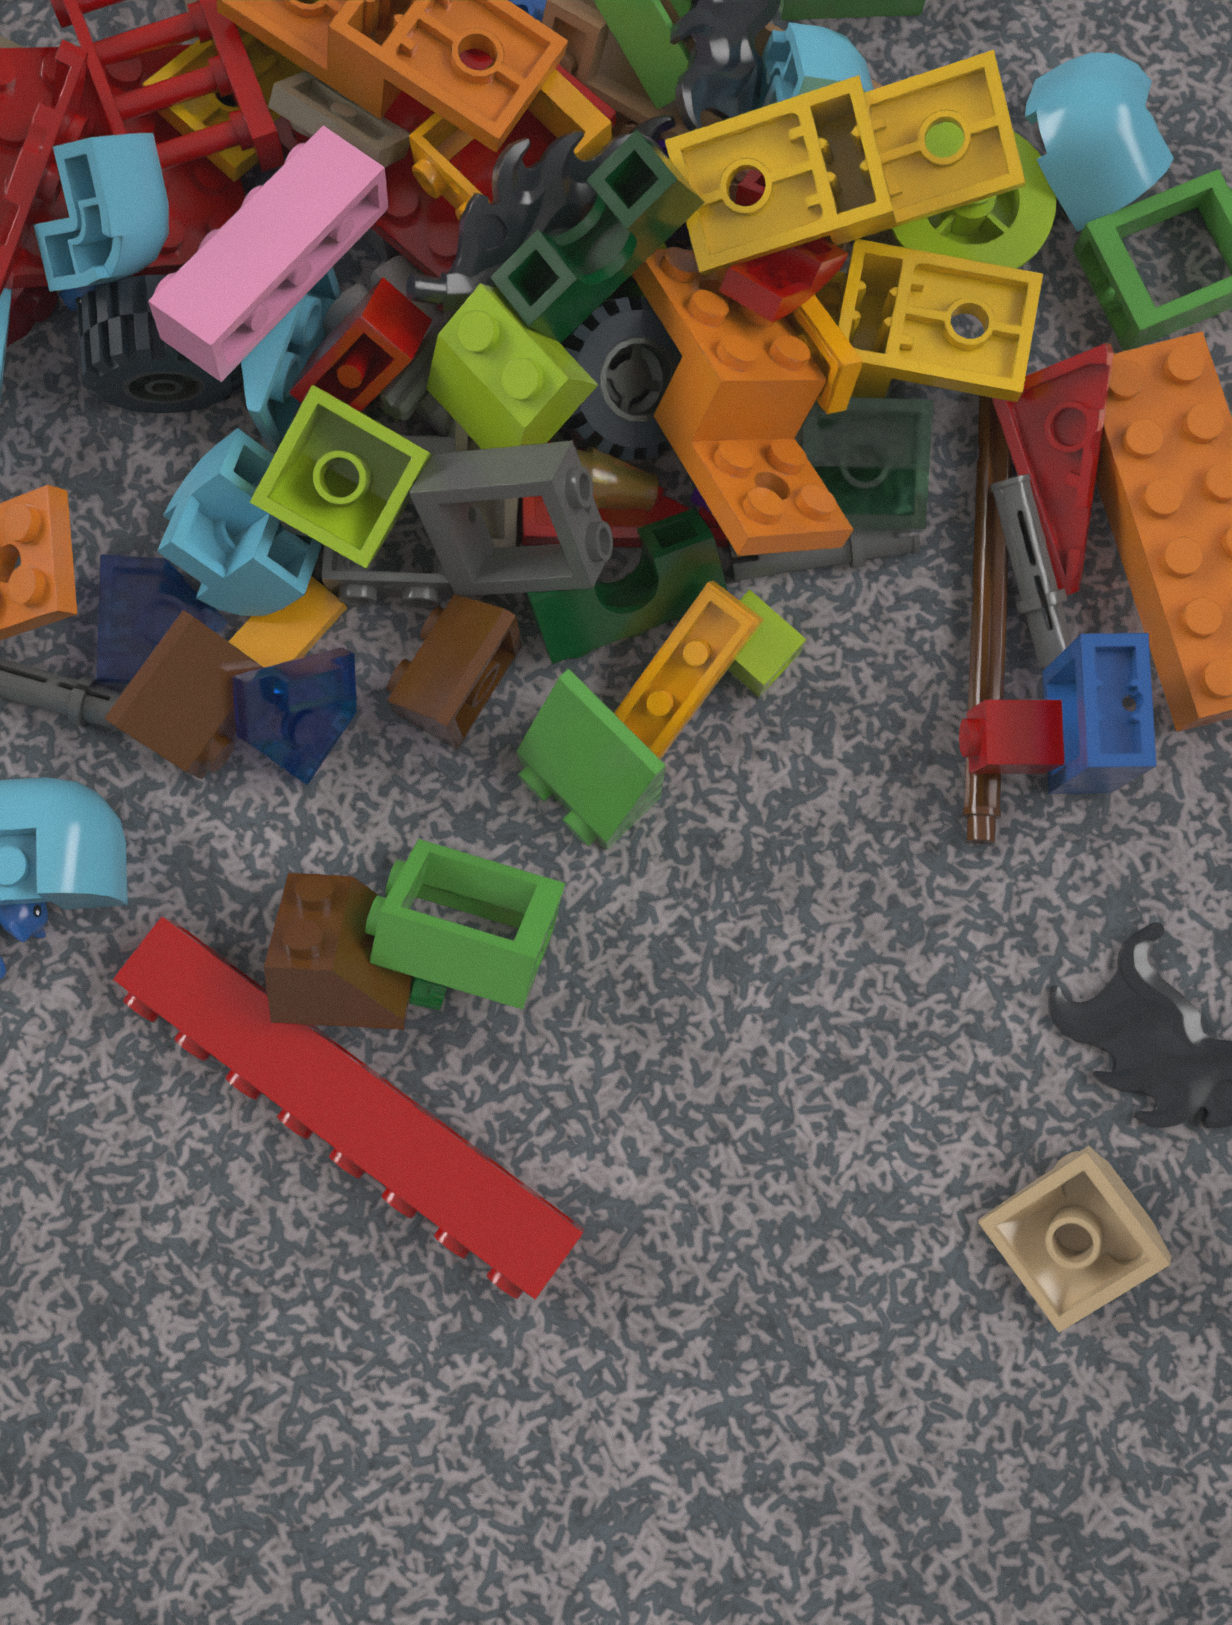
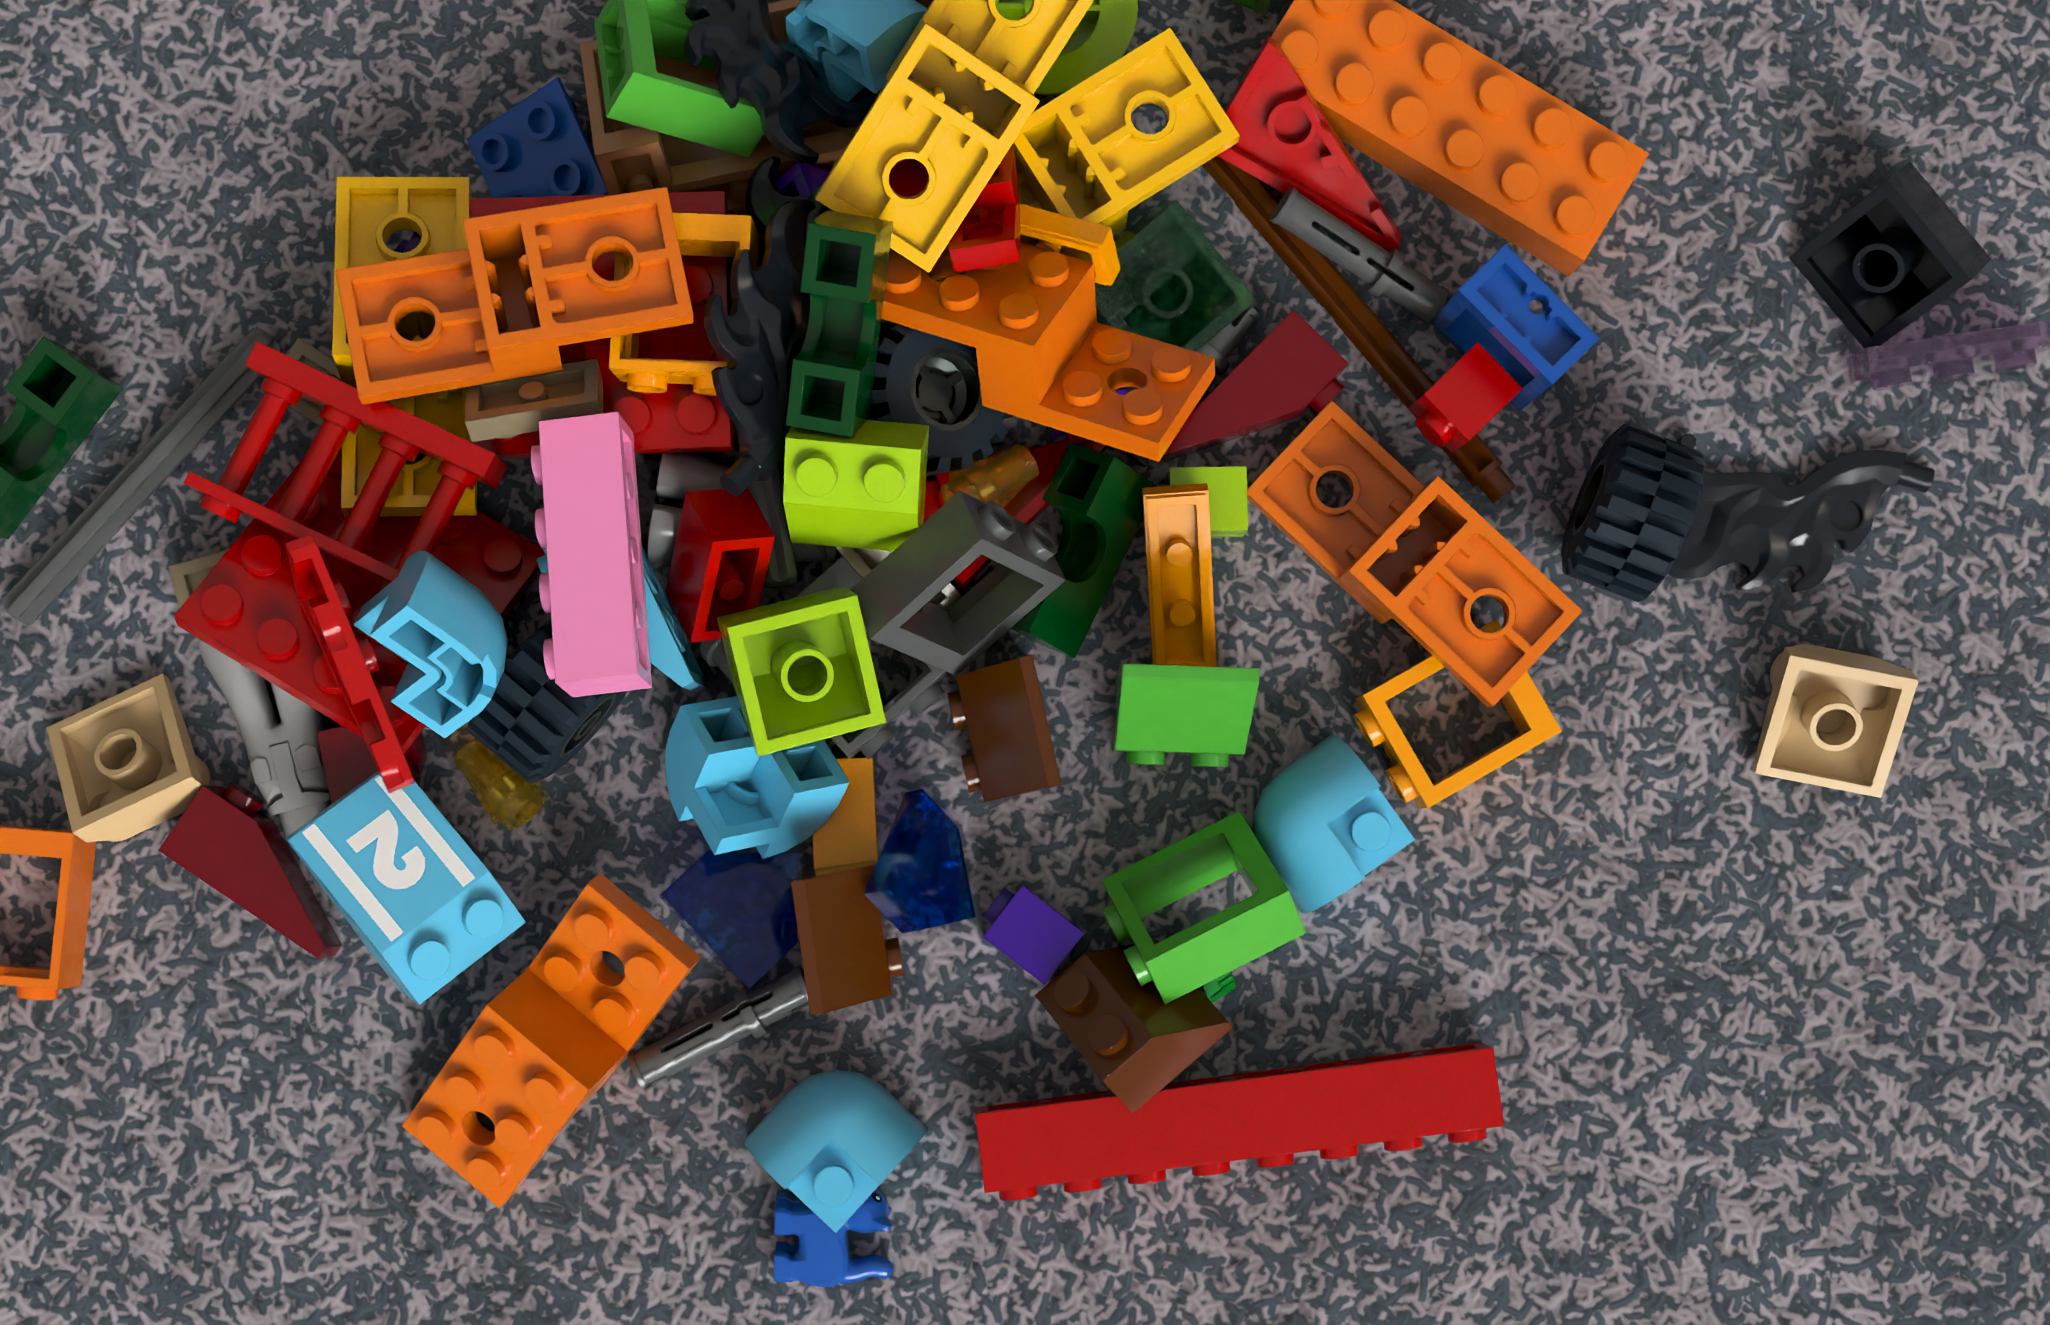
camera: 45 degrees left, 5 degrees up
none -> clear yellow cone [454,738,547,831]
none -> dark purple brick [981,884,1084,985]
none -> dark red slope [1161,310,1348,462]
none -> orange bracket [1247,400,1583,708]
none -> medium azure brick [1254,735,1415,914]
none -> light orange window [1353,619,1562,808]
none -> black wheel [1561,424,1704,602]

